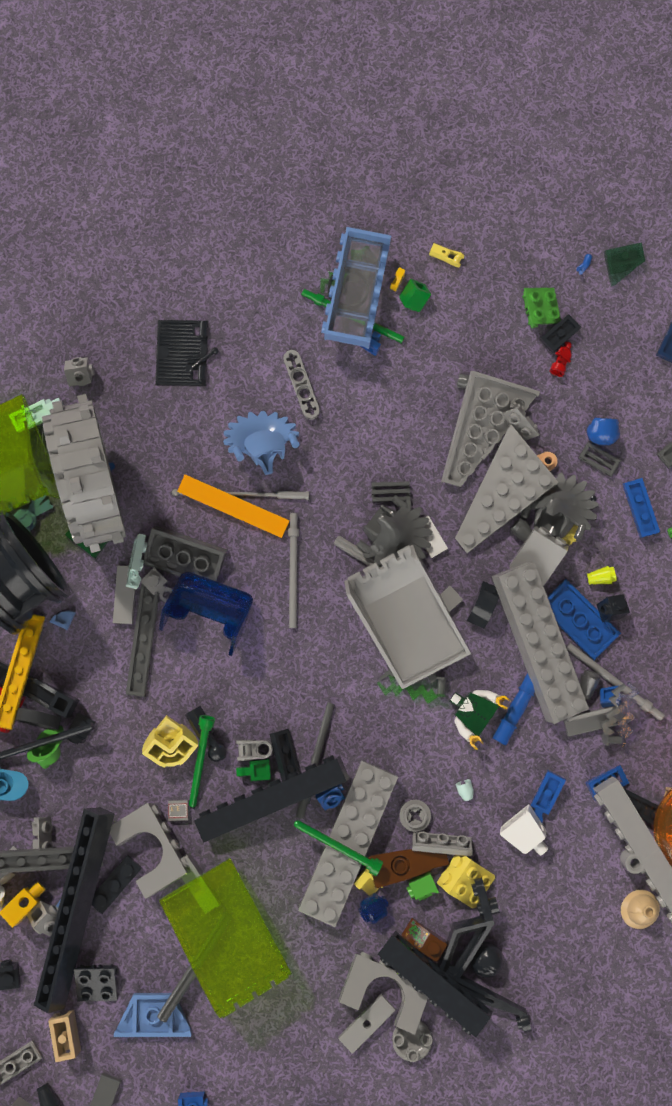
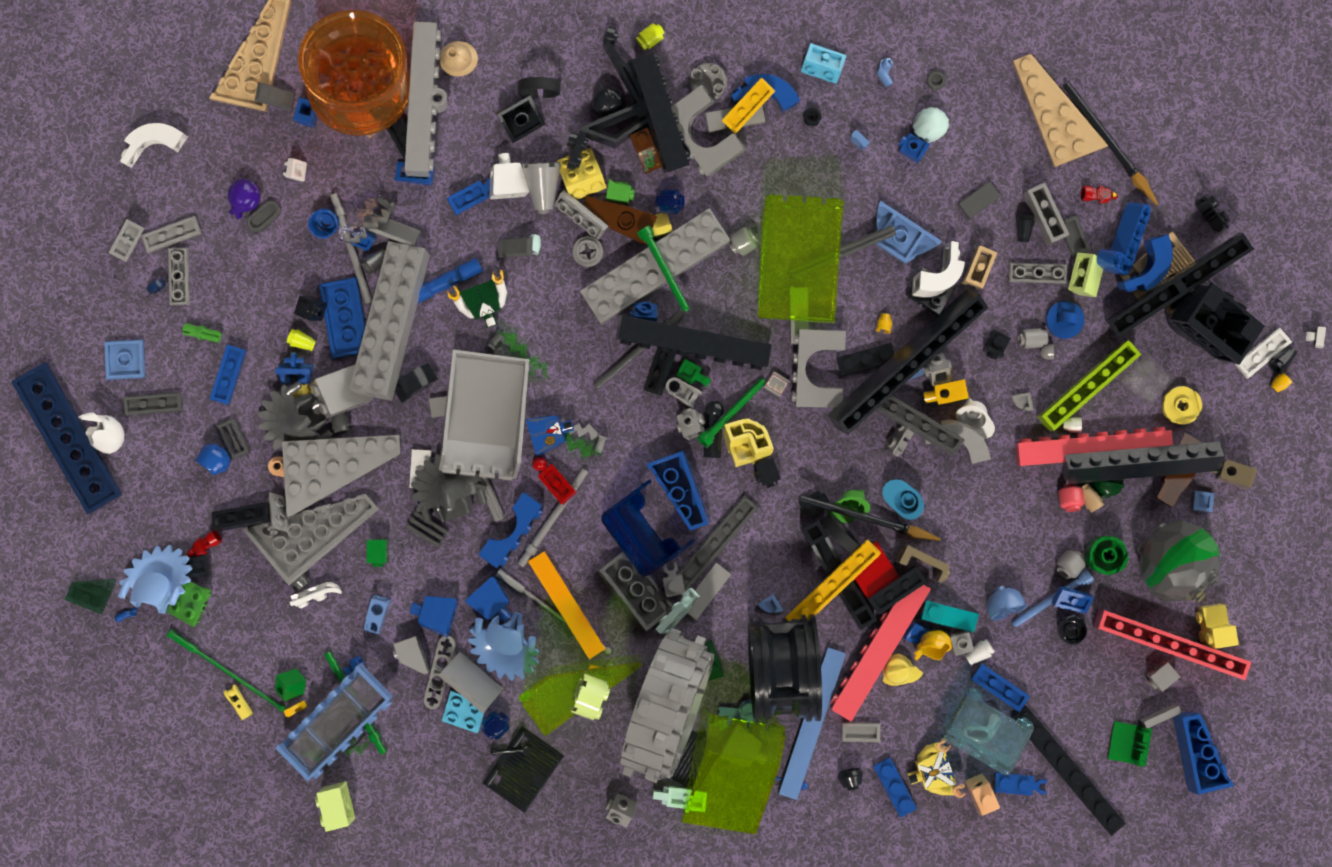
camera: 150 degrees left, 5 degrees up
none -> light blue piece [118,545,192,614]
none -> green piece [166,629,285,712]
none -> black plate [212,502,270,532]
none -> blue hips [275,352,314,384]
none -> white piece [290,582,342,608]
none -> blue hair [308,208,339,239]
none -> yellowish green brick [315,781,355,832]
none -> medium blue leg [364,595,392,634]
none -> green brick [366,539,389,567]
none -> light grey slope [392,635,430,674]
none -> blue torso [410,596,458,638]
none -> light grey tile [438,652,503,713]
none -> medium azure hinge [442,690,484,733]
none -> blue torso [465,575,512,623]
none -> blue arch [478,492,543,568]
none -> clear blue head [481,711,510,740]
none -> black slope [496,94,546,143]
none -> dark grey tile [498,237,533,258]
none -> black tyre [518,77,560,98]
none -> clear neon green windscreen [519,654,643,736]
none -> light grey cone [522,162,561,214]
none -> blue torso [526,415,575,455]
none -> red plate [532,456,577,505]
none -> piece [561,418,607,458]
none -> yellowish green brick [570,673,610,720]
none -> neon yellow brick [635,23,665,51]
none -> blue wedge [646,451,710,531]
none -> light grey brick [676,408,705,440]
none -> yellow plate [721,78,775,134]
none -> light grey head [729,227,759,256]
none -> blue arch [731,74,800,113]
none -> black brick [754,458,781,488]
none -> black plate [803,108,822,127]
none -> medium blue tile [850,130,870,151]
none -> yellow hose [876,313,892,334]
none -> white arch [912,241,965,297]

